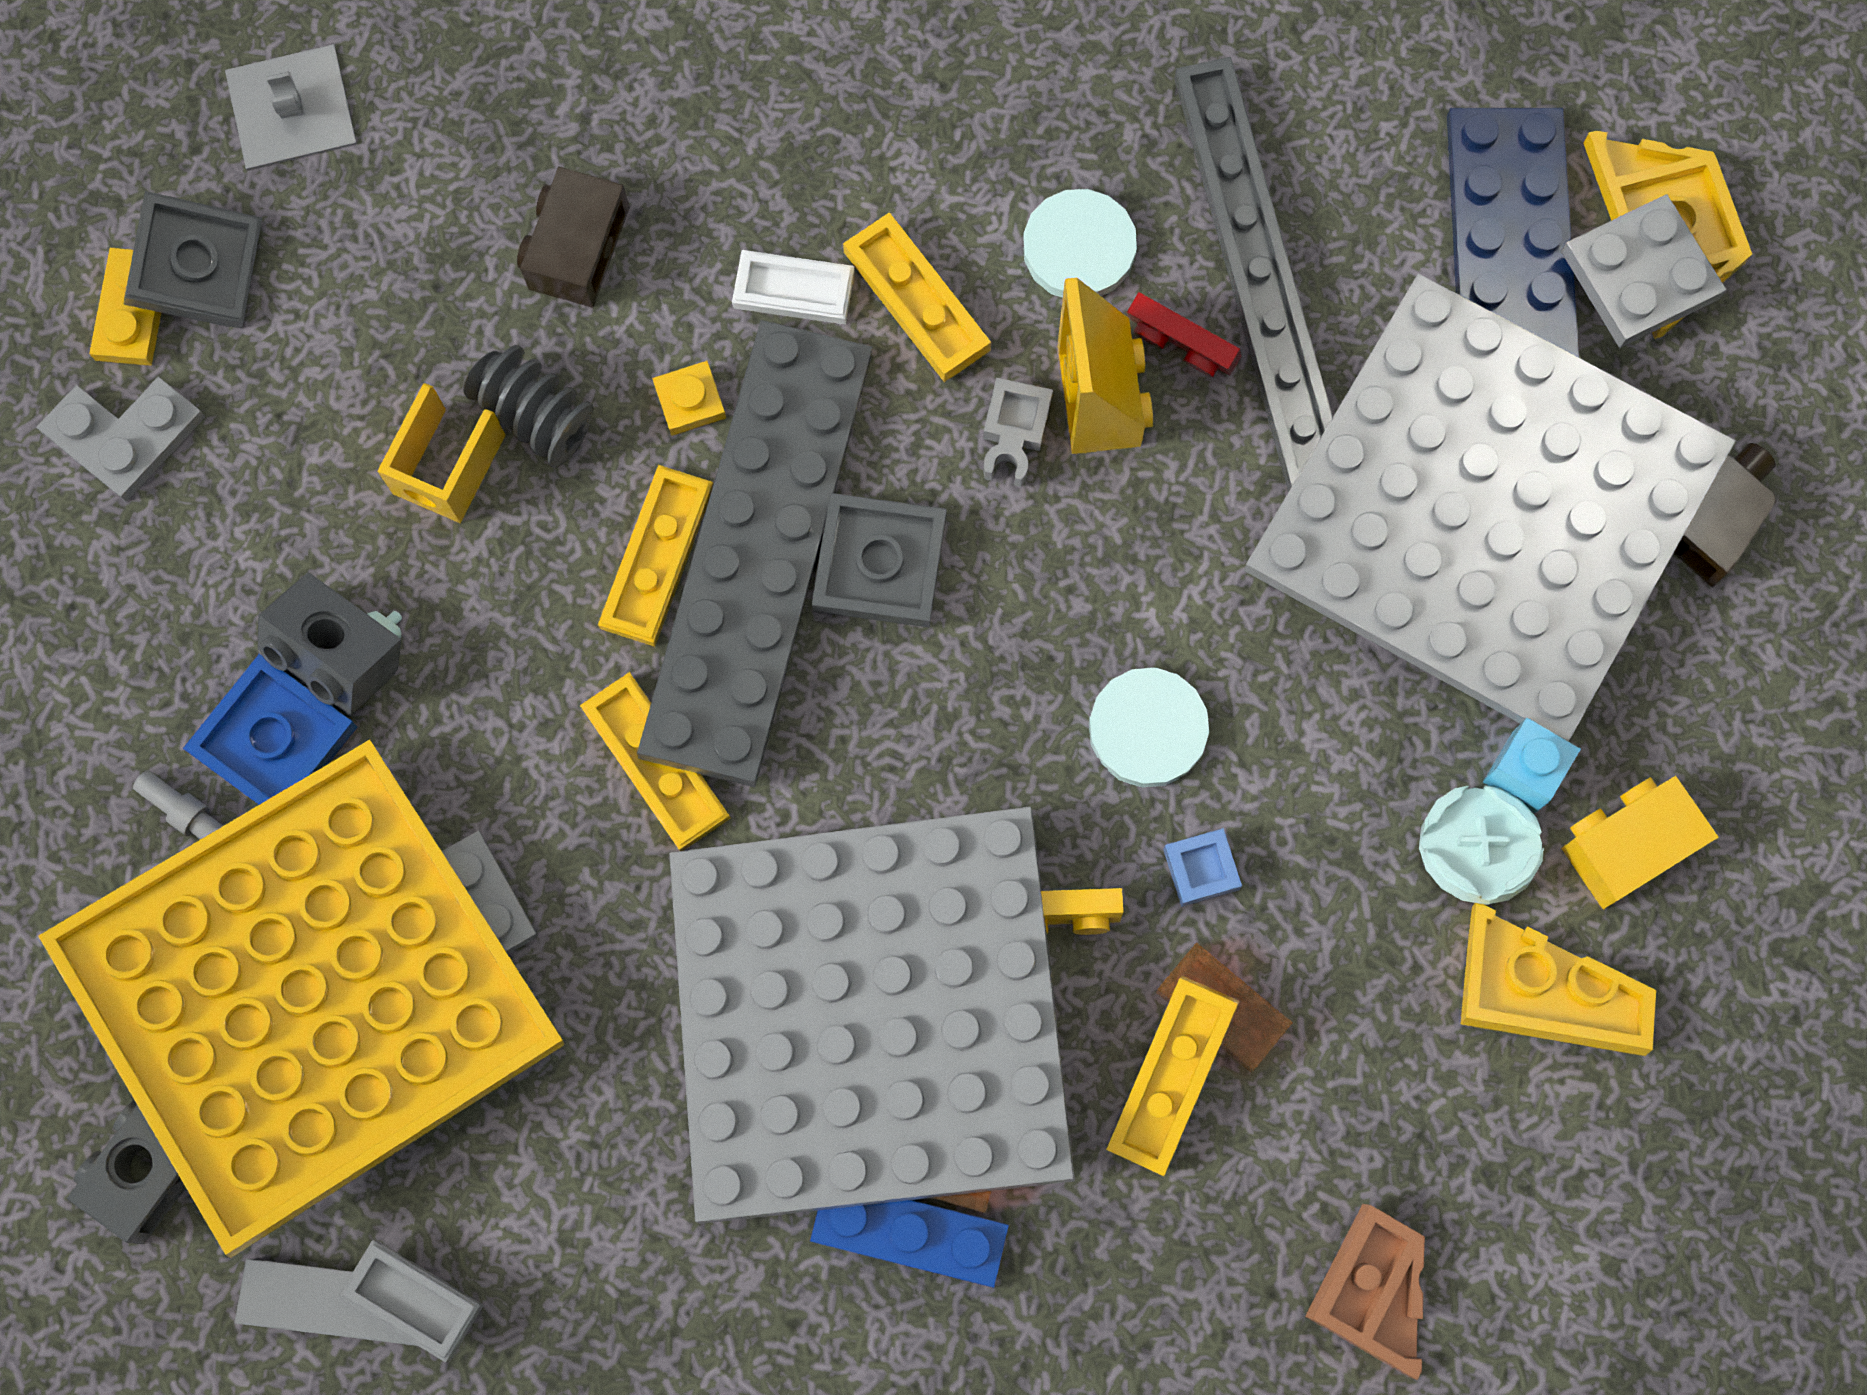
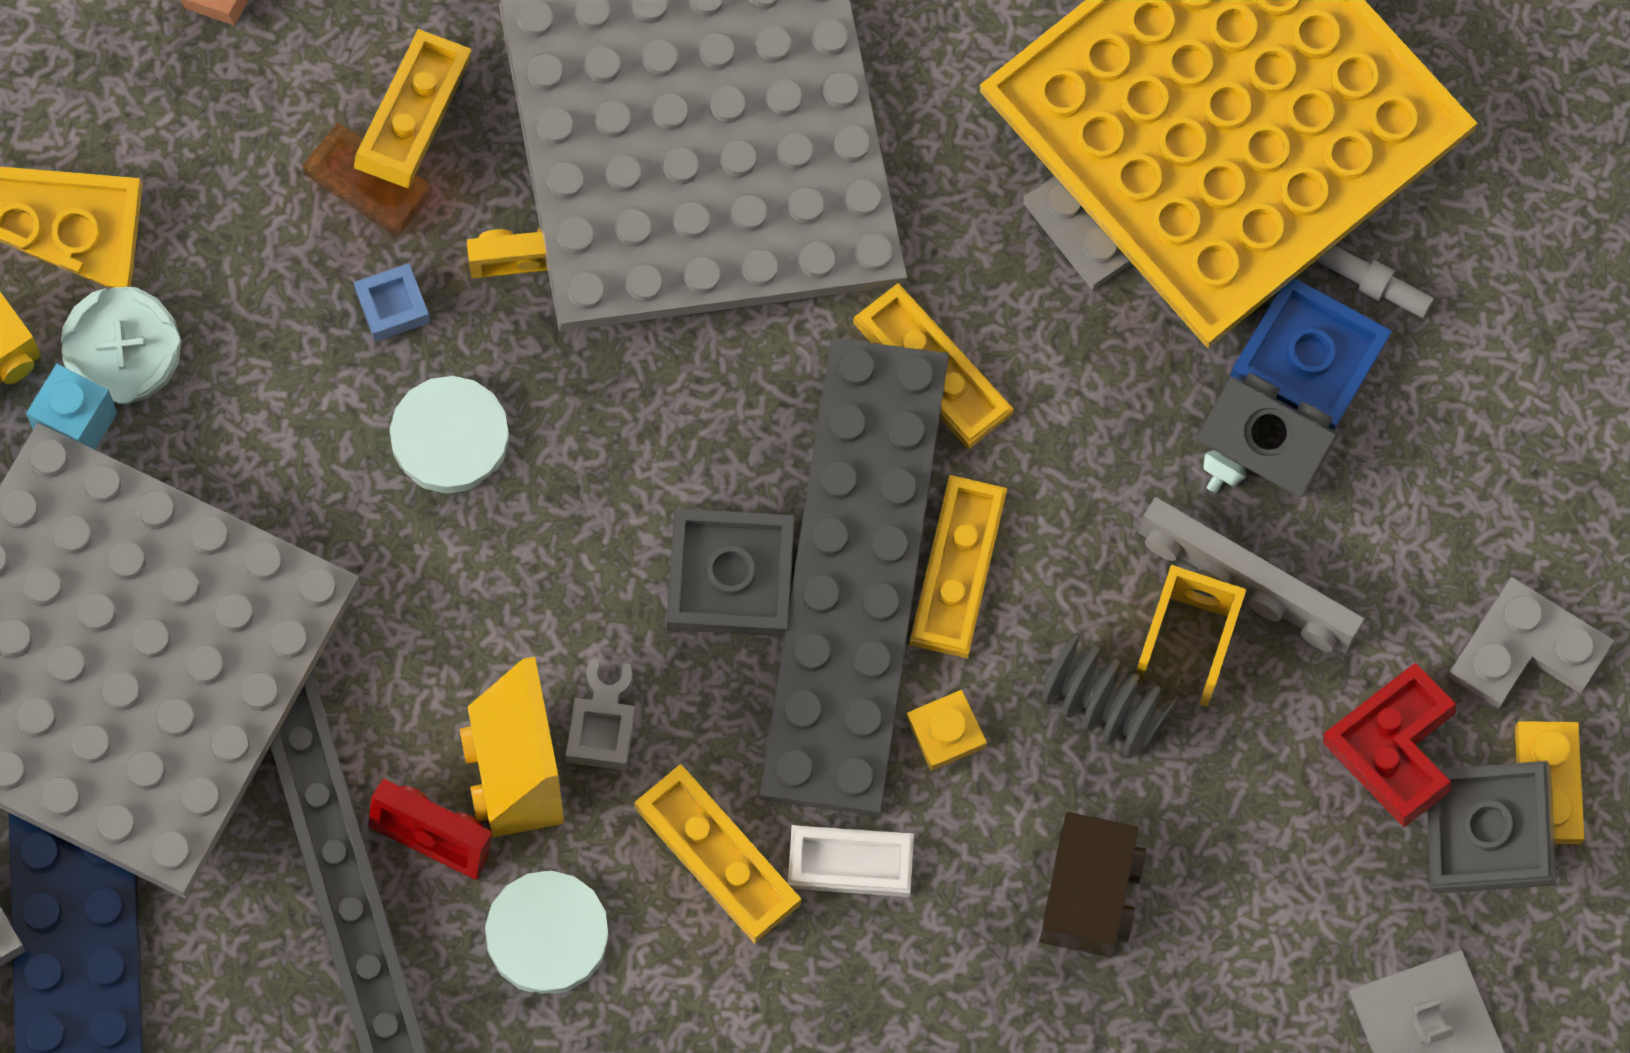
camera: 170 degrees right, 5 degrees down
none -> light grey plate [1139,497,1365,654]
none -> red plate [1323,662,1456,828]

